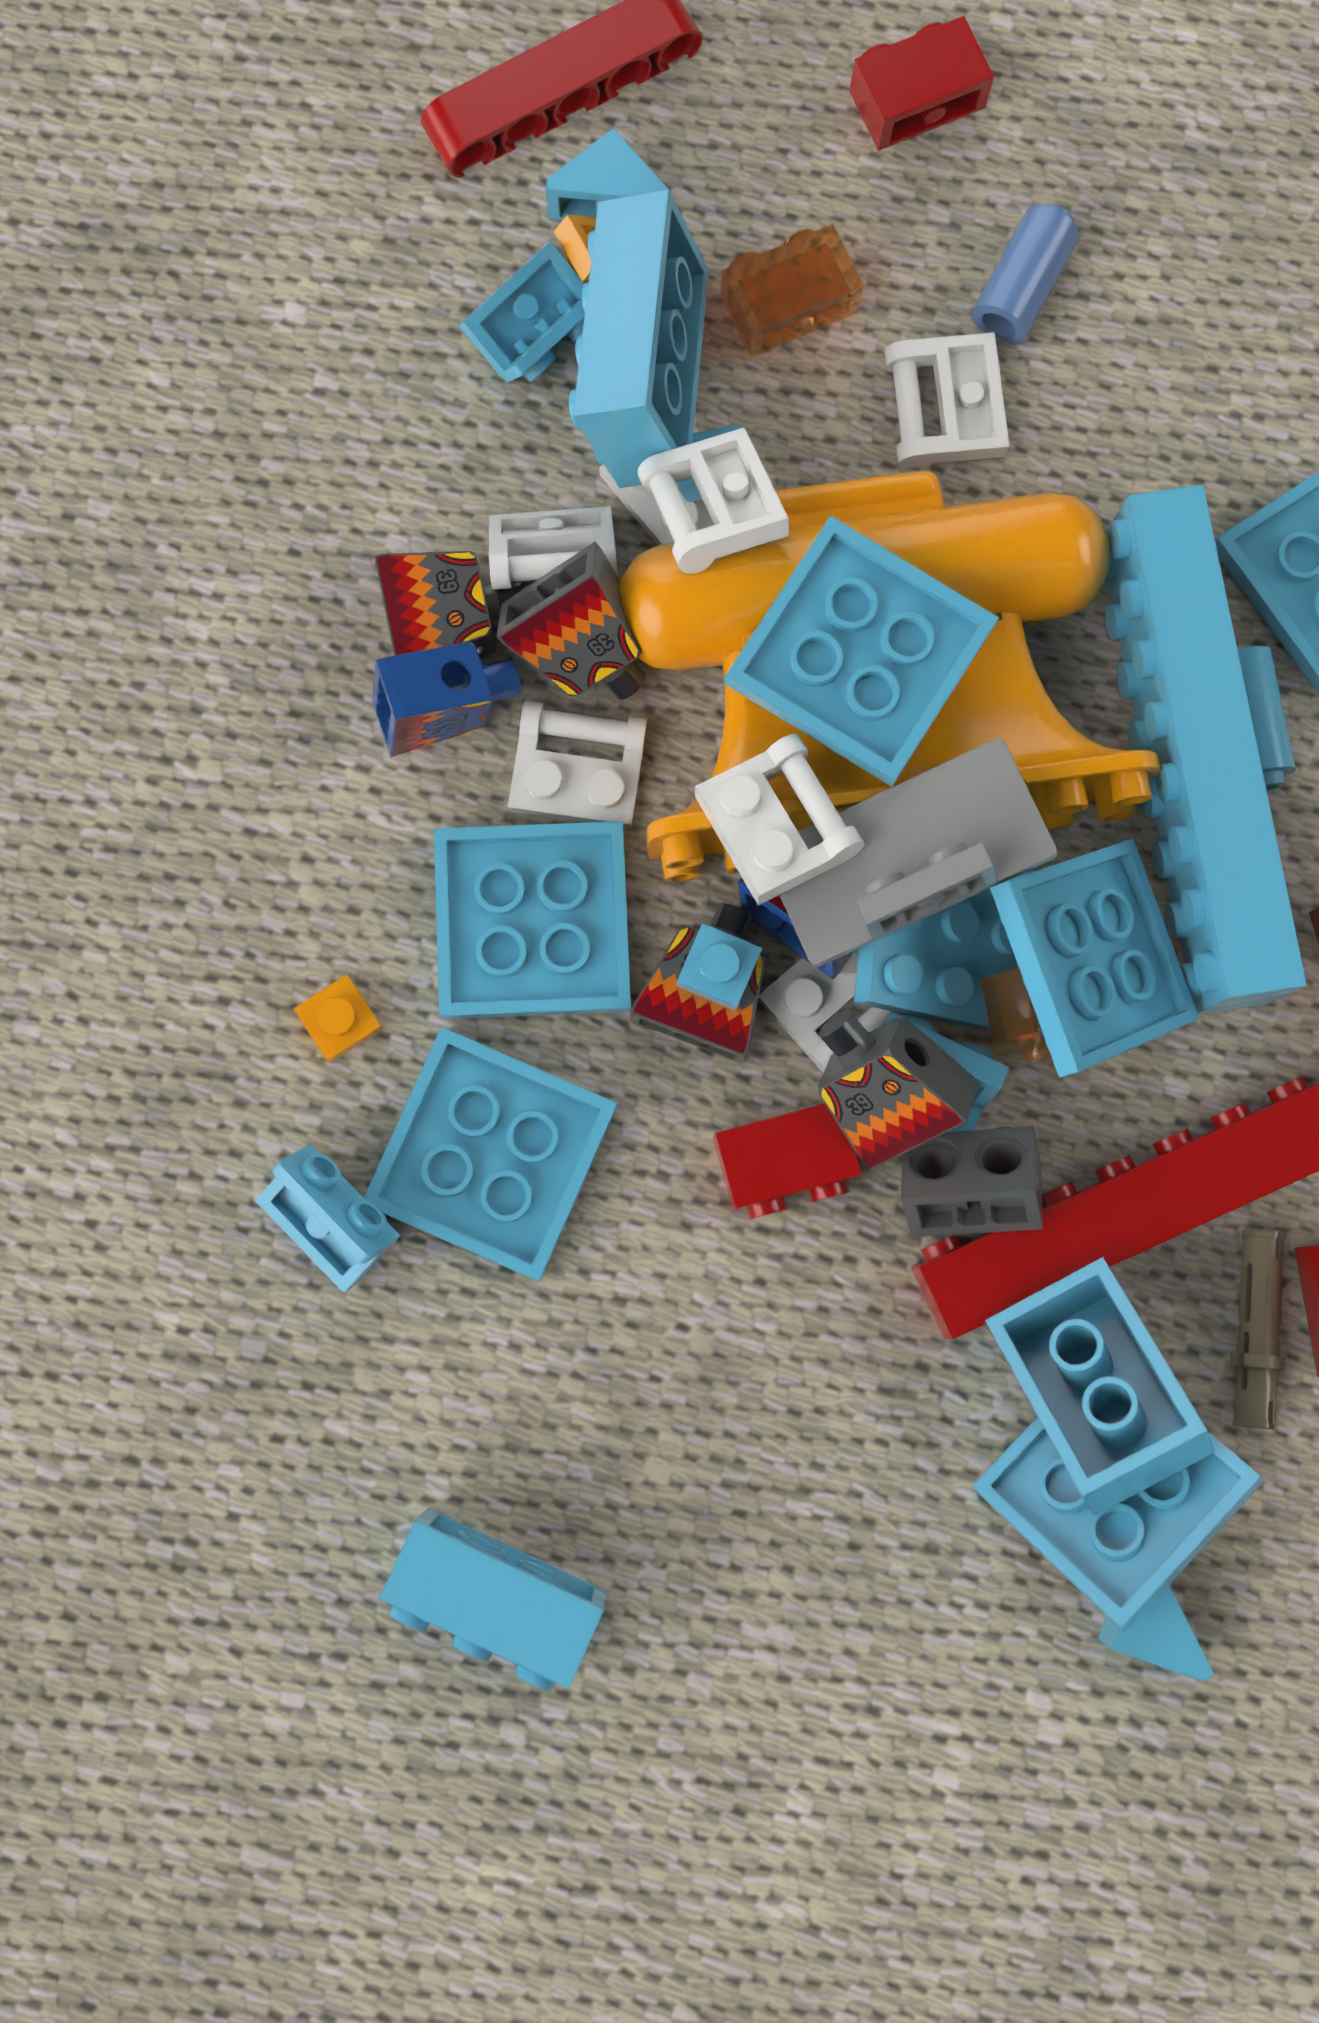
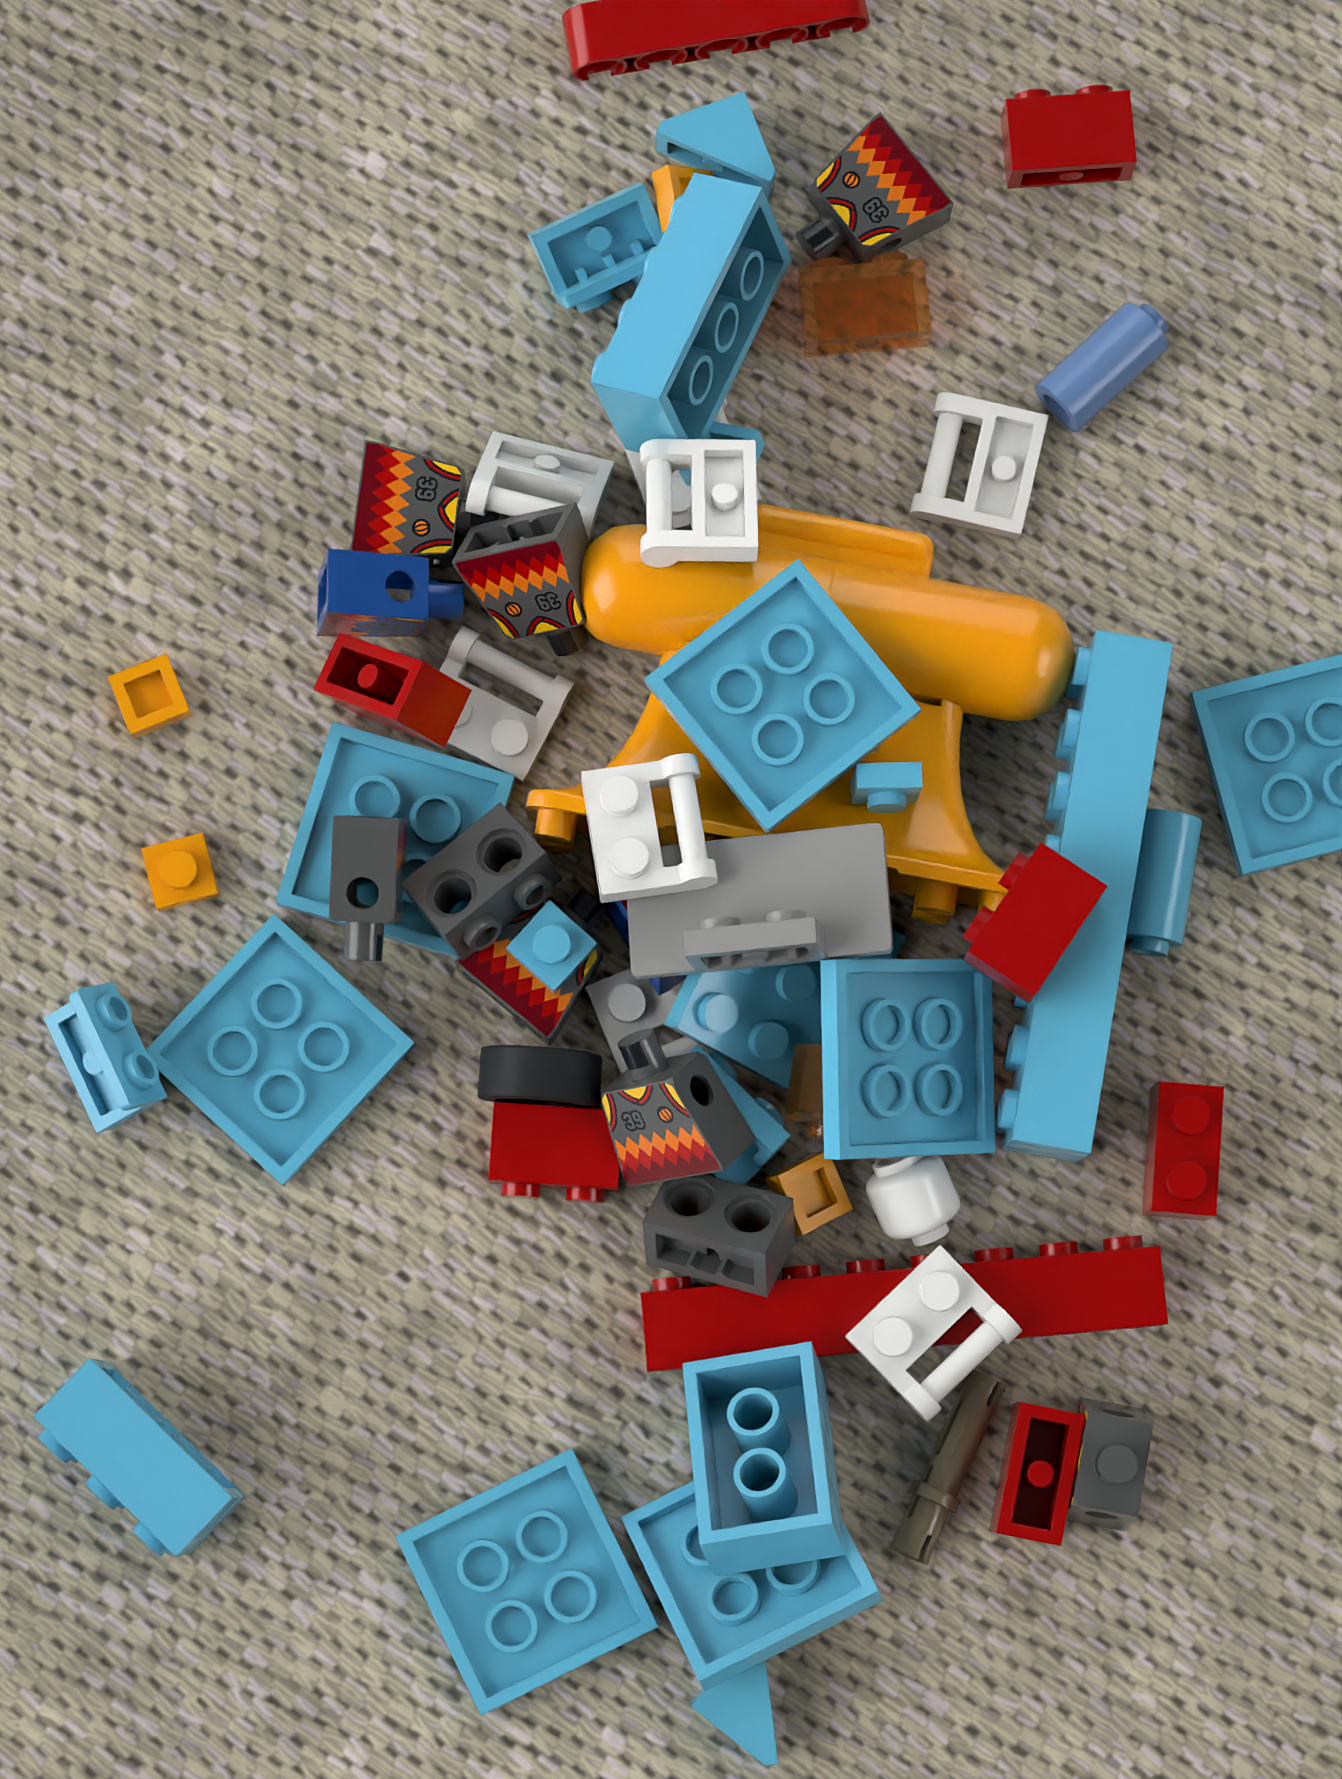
camera: 20 degrees right, 0 degrees up
none -> light orange plate [107,653,192,739]
none -> red brick [313,632,472,748]
none -> dark grey torso [329,815,408,961]
none -> medium azure plate [395,1448,659,1716]
none -> dark grey brick [400,802,562,962]
none -> black tyre [477,1045,603,1108]
none -> light orange plate [765,1151,853,1236]
none -> torso [796,112,954,267]
none -> white plate [844,1245,1022,1422]
none -> medium azure plate [850,762,923,813]
none -> white head [866,1155,960,1246]
none -> red brick [962,842,1107,1004]

